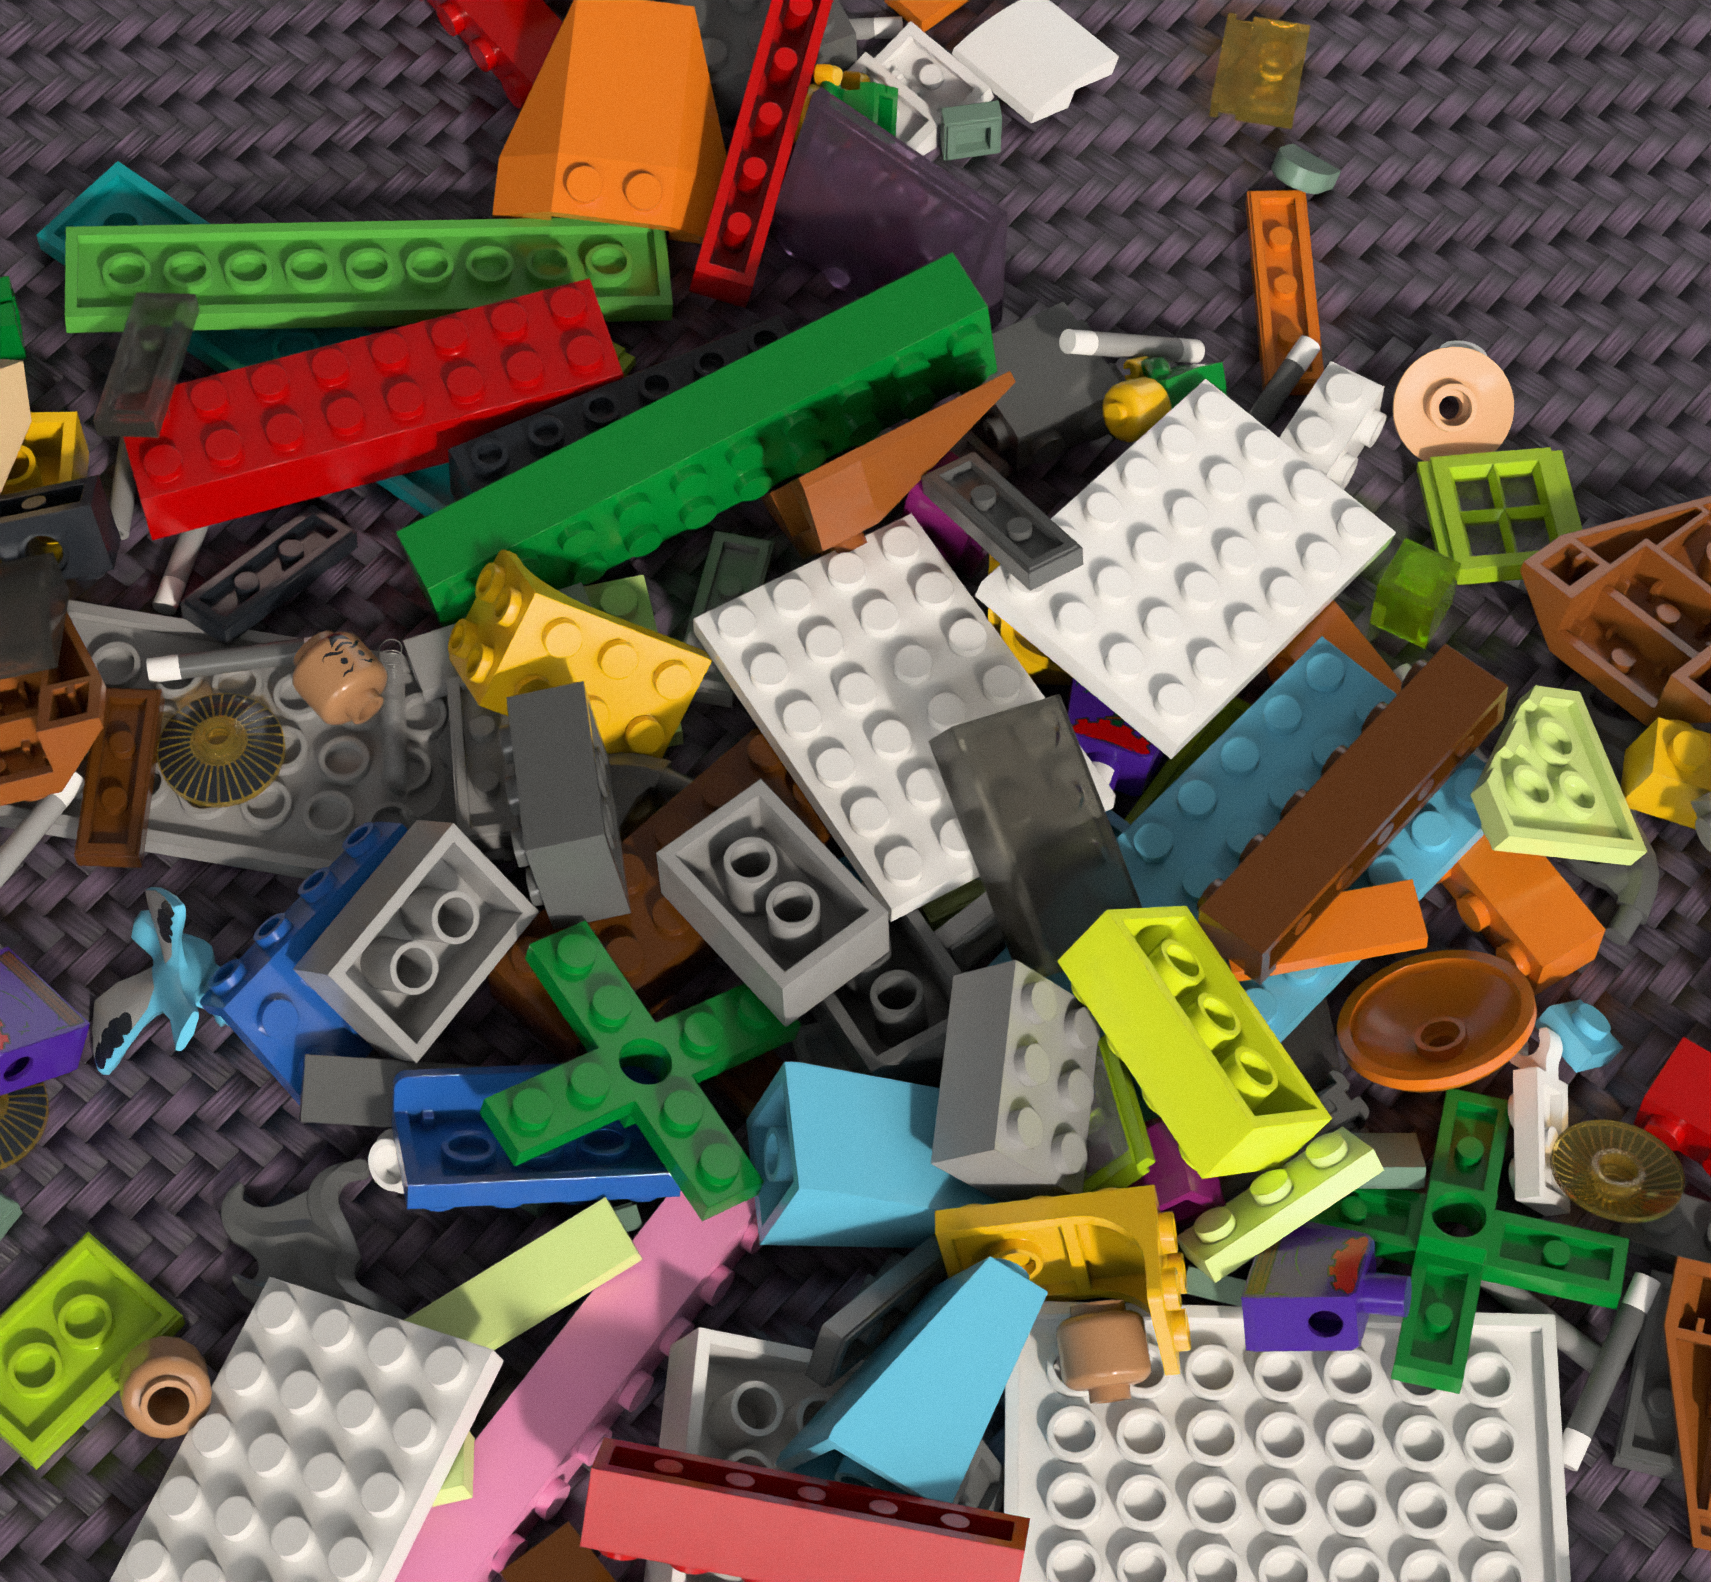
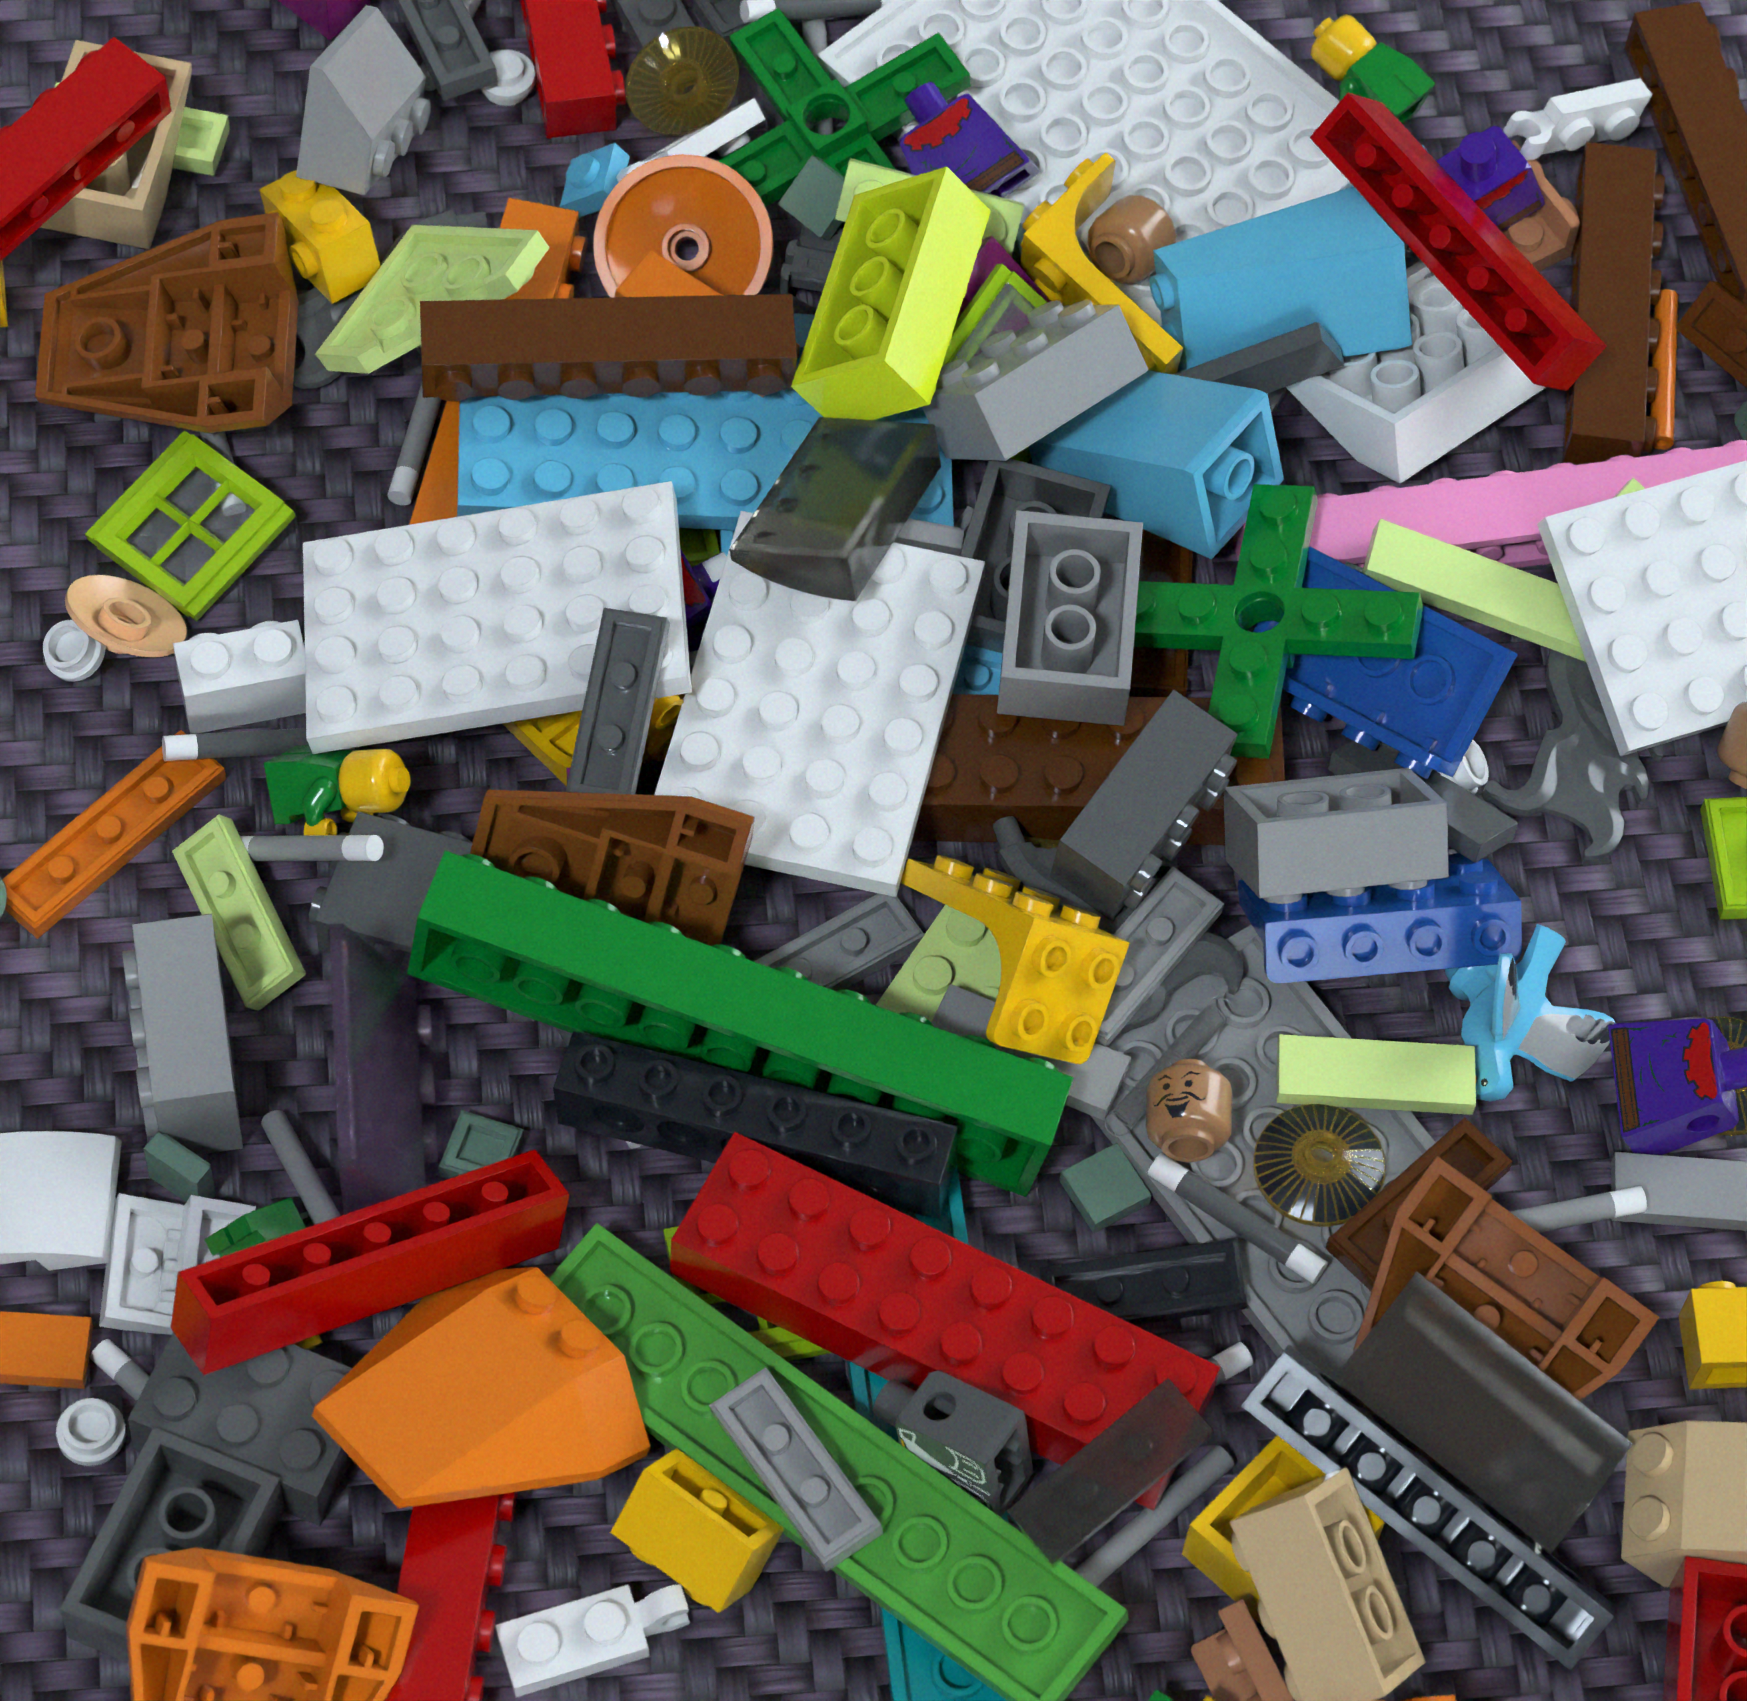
camera: 140 degrees left, 0 degrees up
clear neon green brick [1370,538,1462,649] -> none
none -> light grey brick [122,914,243,1155]
none -> yellowish green tile [172,814,306,1011]
none -> sand green tile [439,1110,524,1179]
none -> white plate [495,1584,690,1697]
none -> yellow brick [610,1448,784,1613]
none -> light grey tile [709,1367,883,1572]
none -> dark grey torso [873,1371,1034,1517]
none -> sand green tile [1059,1143,1152,1234]
none -> yellowish green tile [1276,1034,1476,1115]

